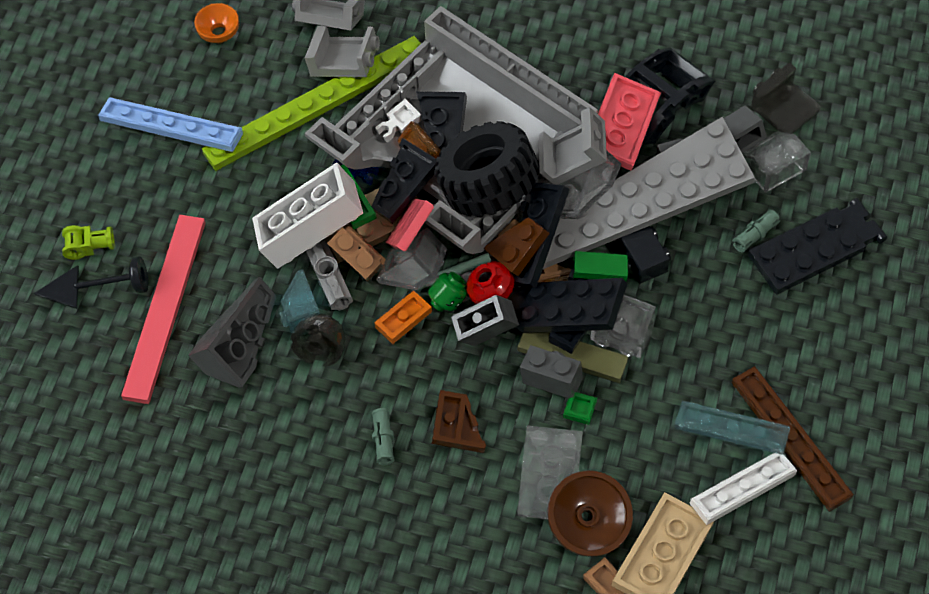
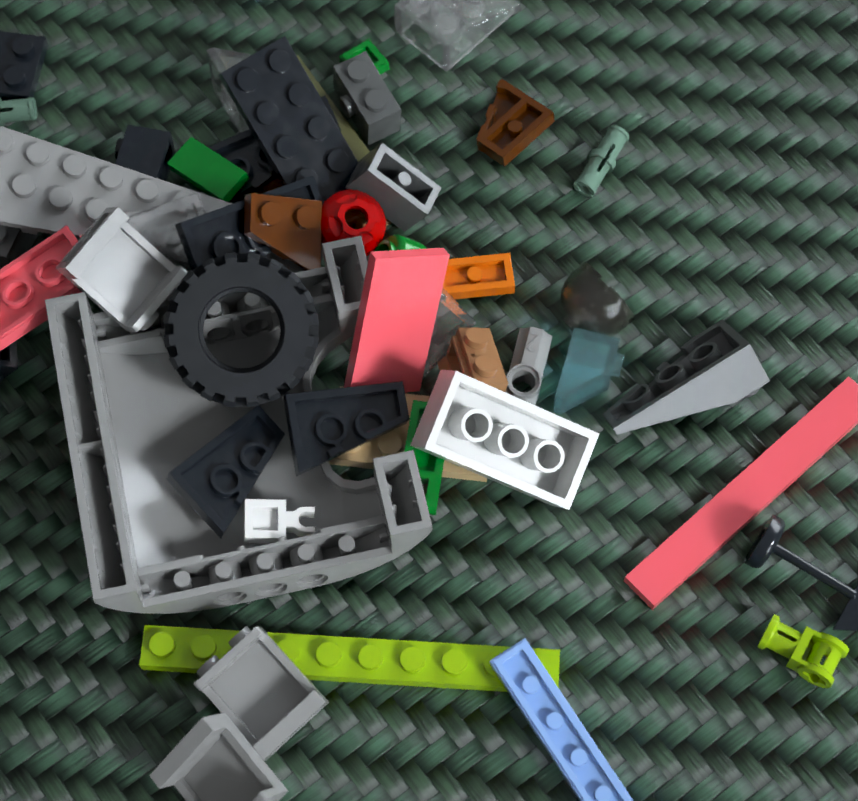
camera: 145 degrees left, 5 degrees up
clear orange tile [397,121,441,159] -> none

